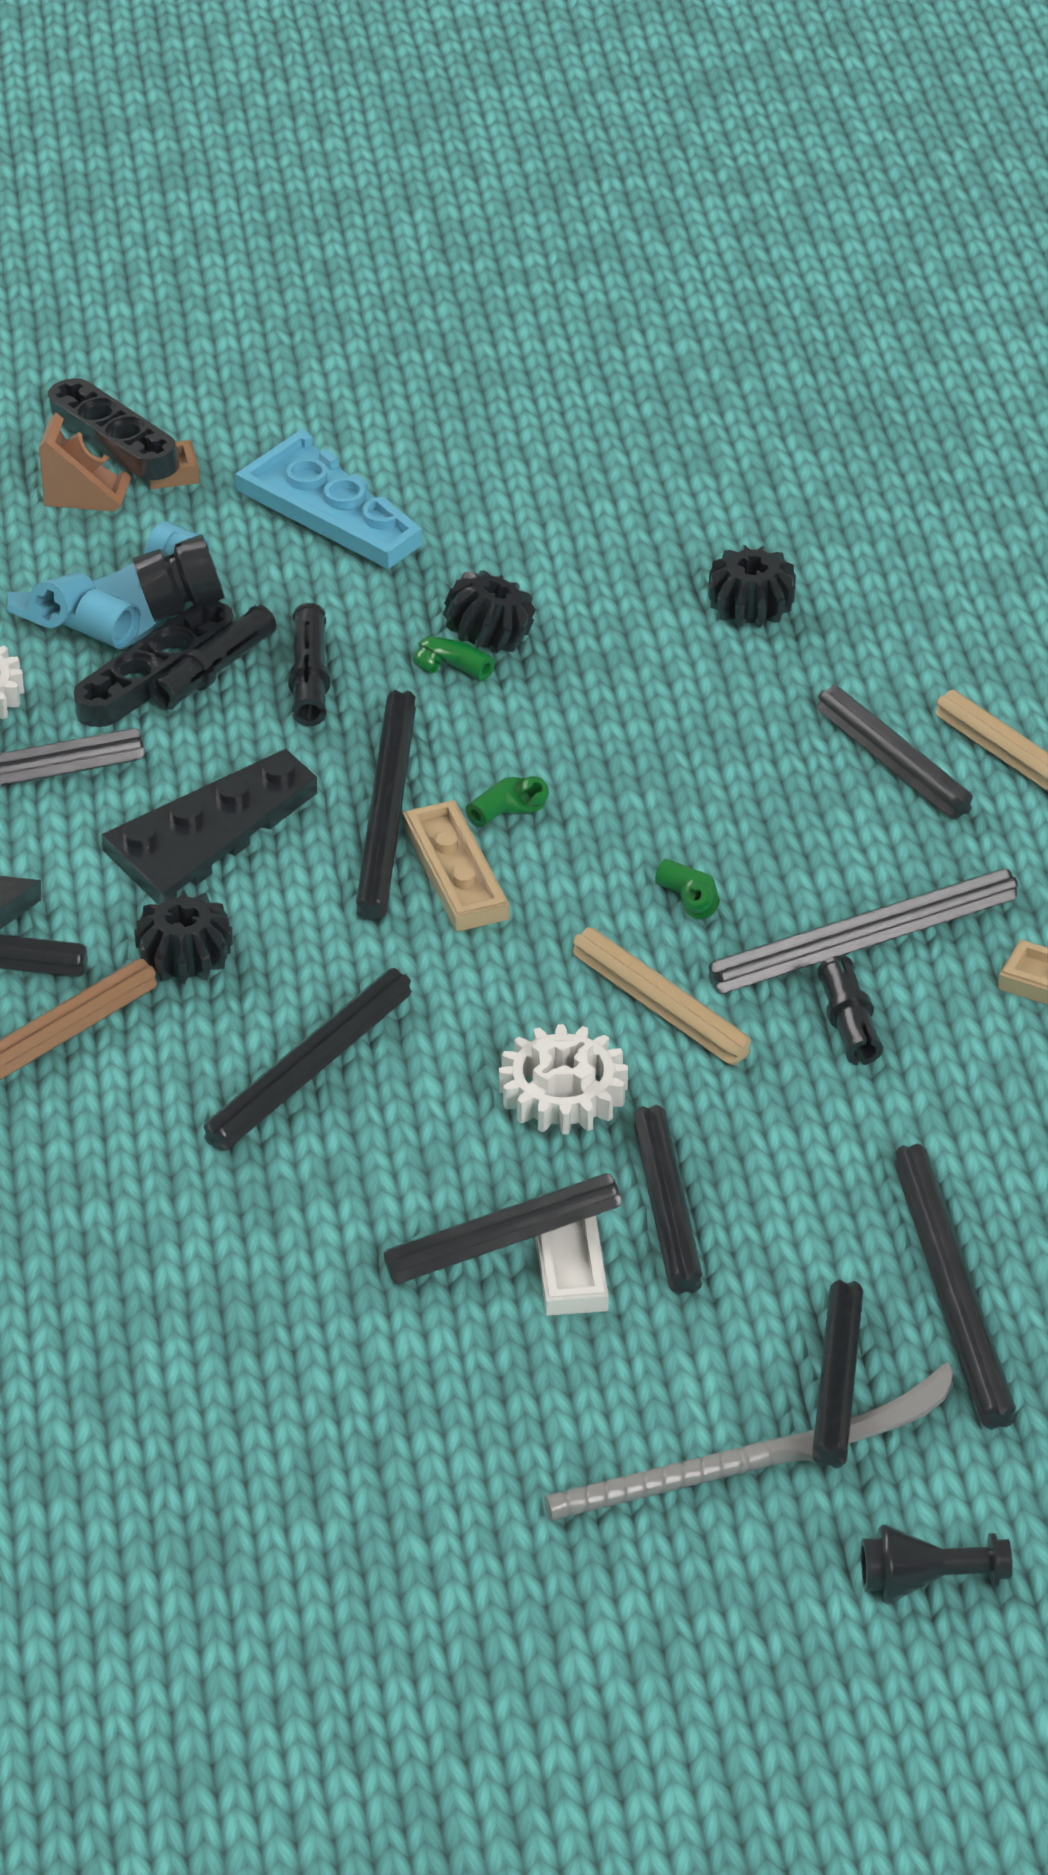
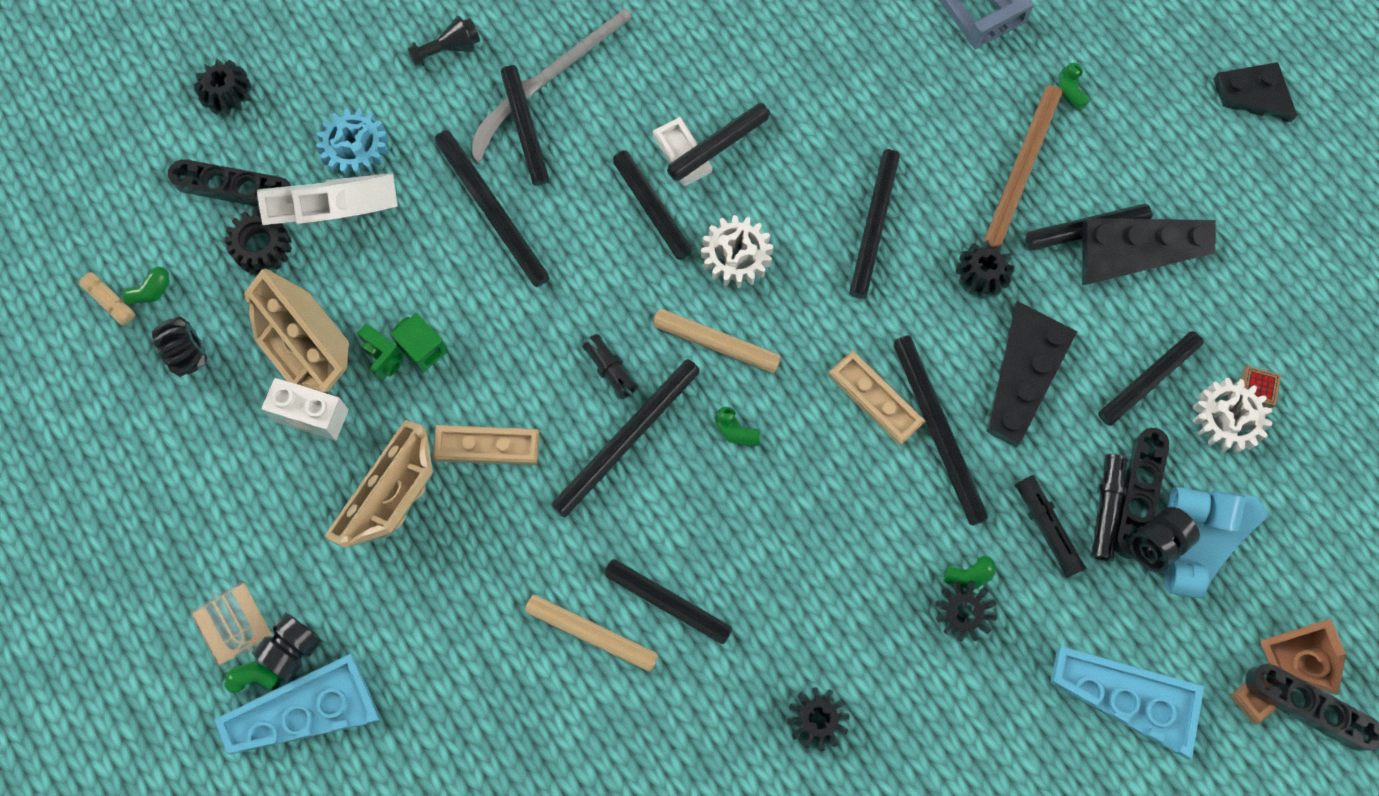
camera: 155 degrees right, 30 degrees up
green arm [466,776,549,827] -> none

